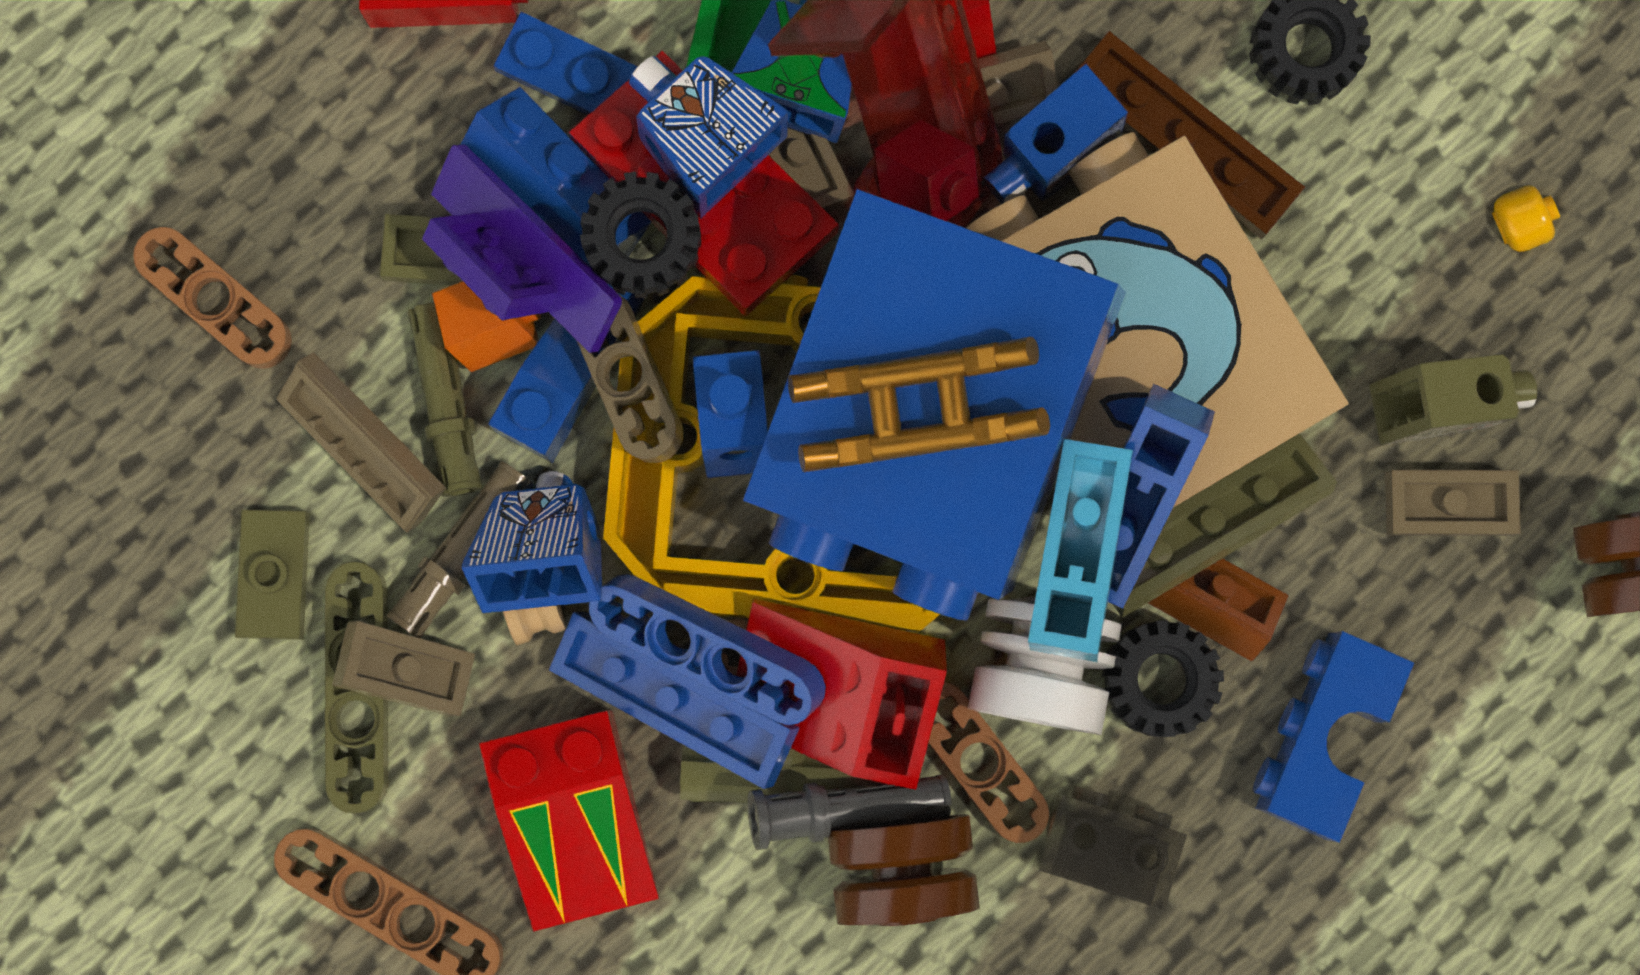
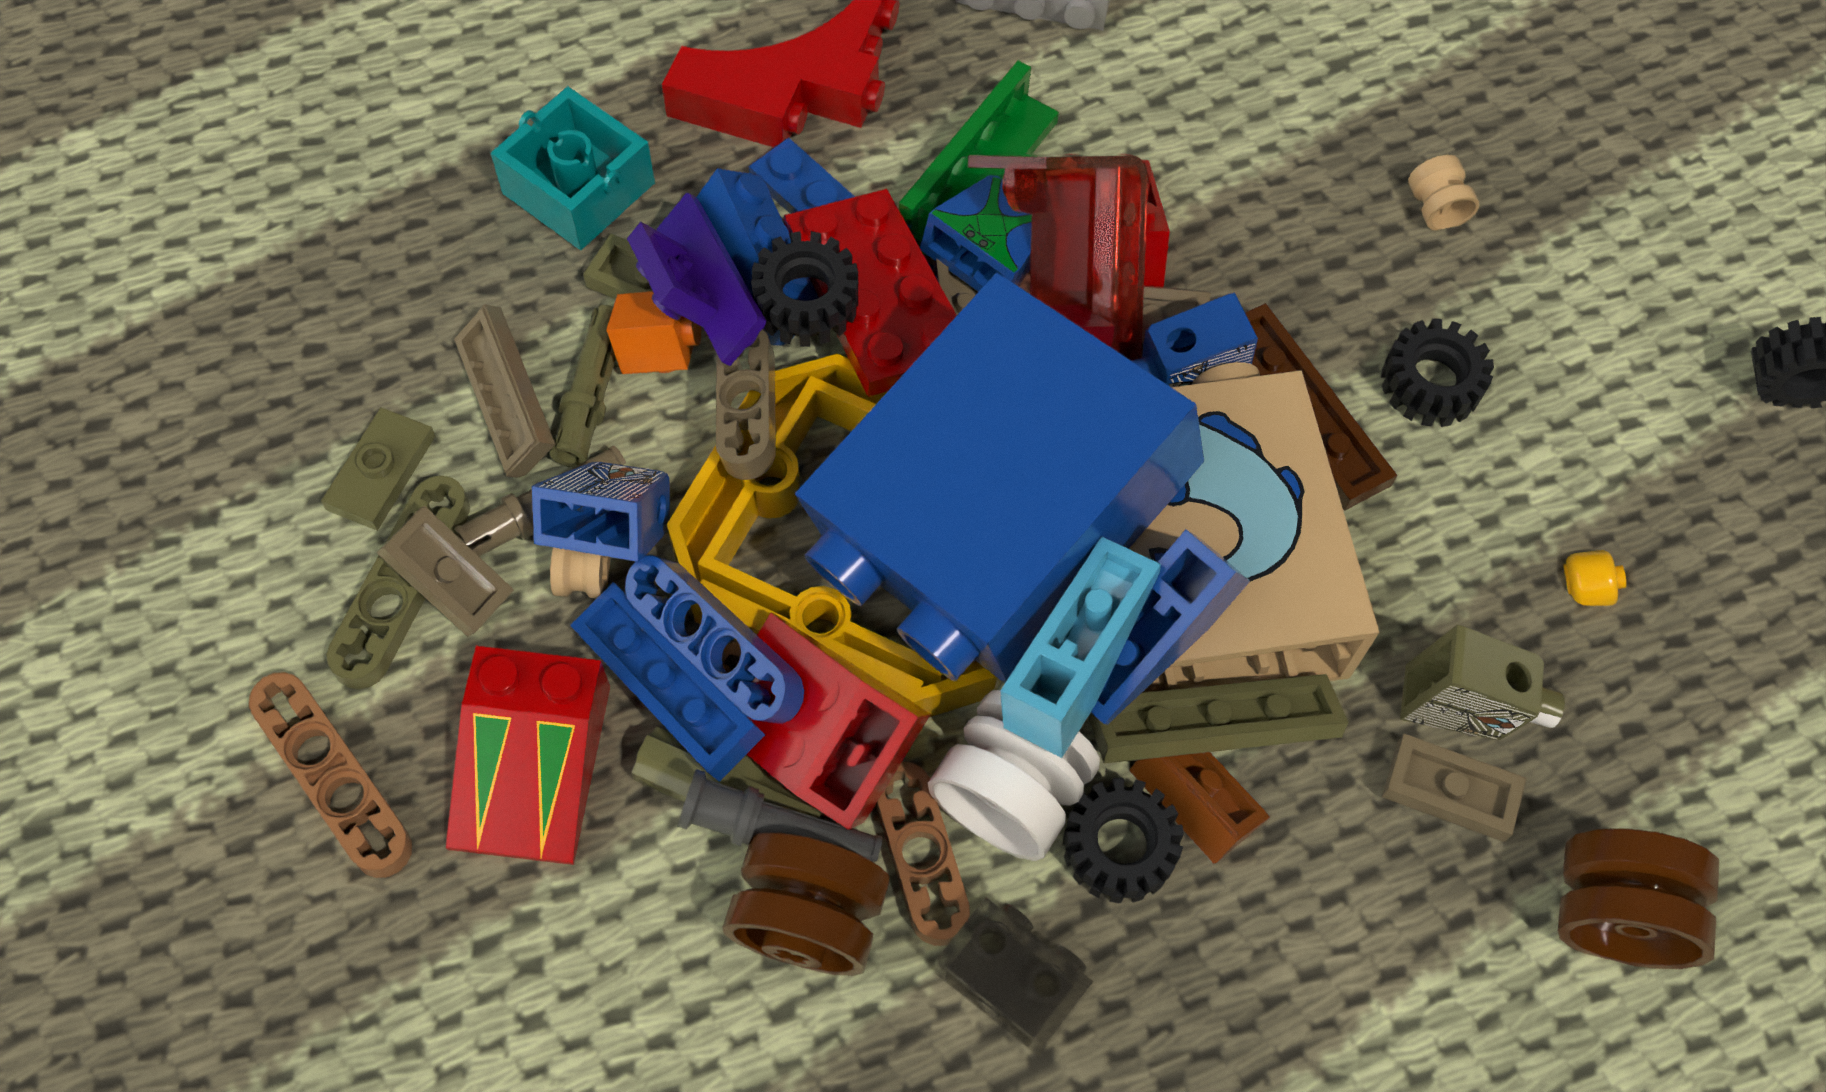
camera: 25 degrees right, 20 degrees down
medium nougat beam [133,227,292,369] -> none
blue slope [488,283,644,464] -> none
blue torso [629,56,788,218] -> none
blue torso [693,350,768,478] -> none
pearl gold piece [788,336,1050,472] -> none
blue arch [1253,631,1414,843] -> none
none -> teal brick [490,86,655,251]

